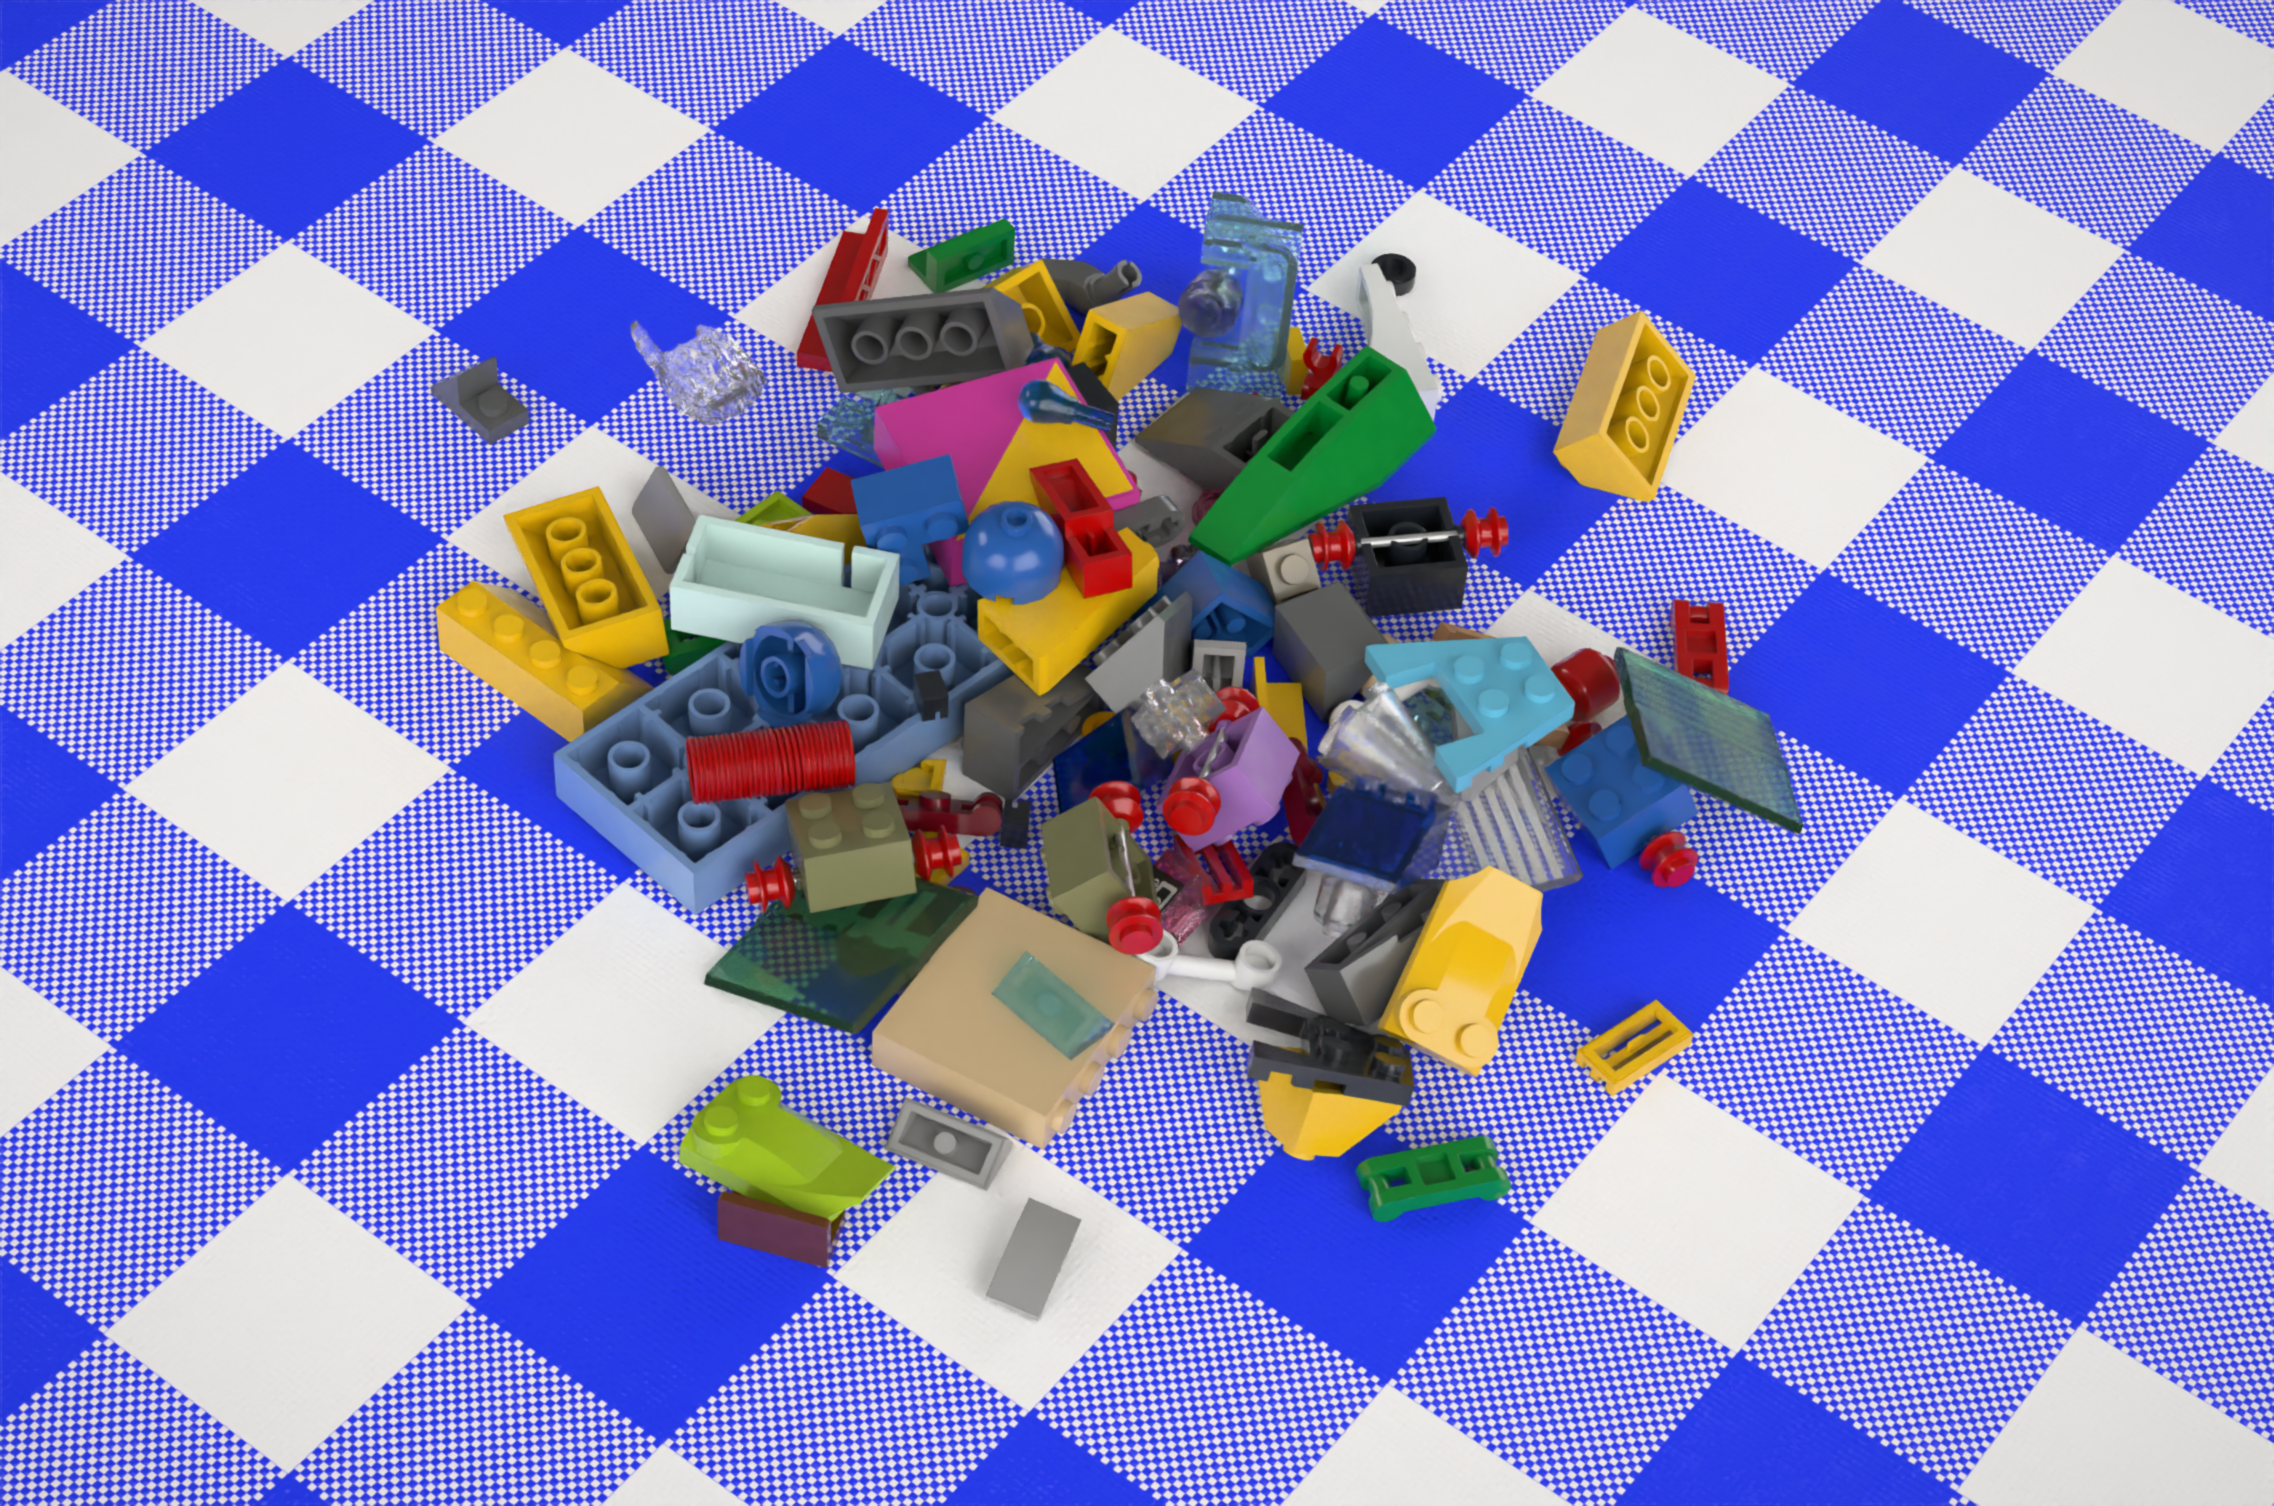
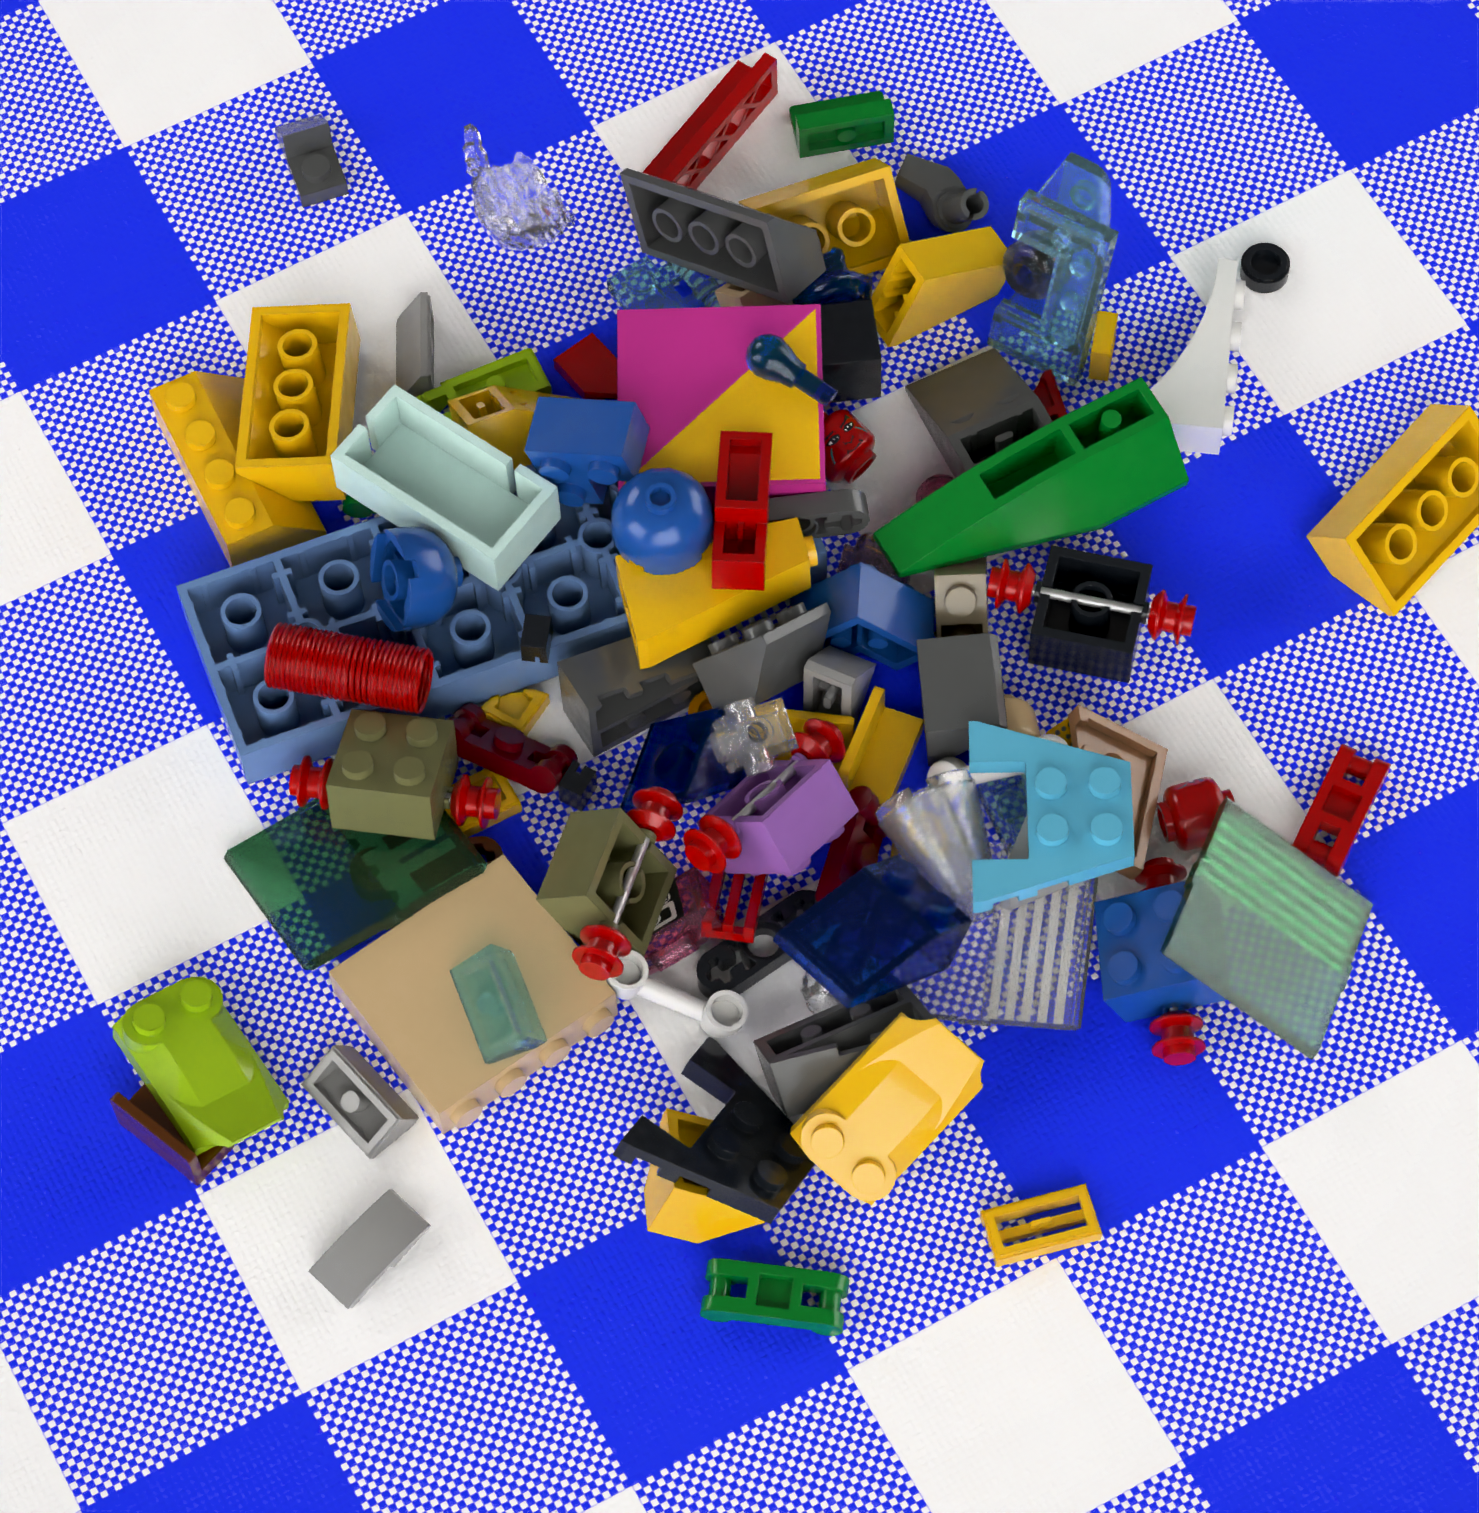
camera: 30 degrees right, 15 degrees up
red plate [1301,337,1343,401] -> none

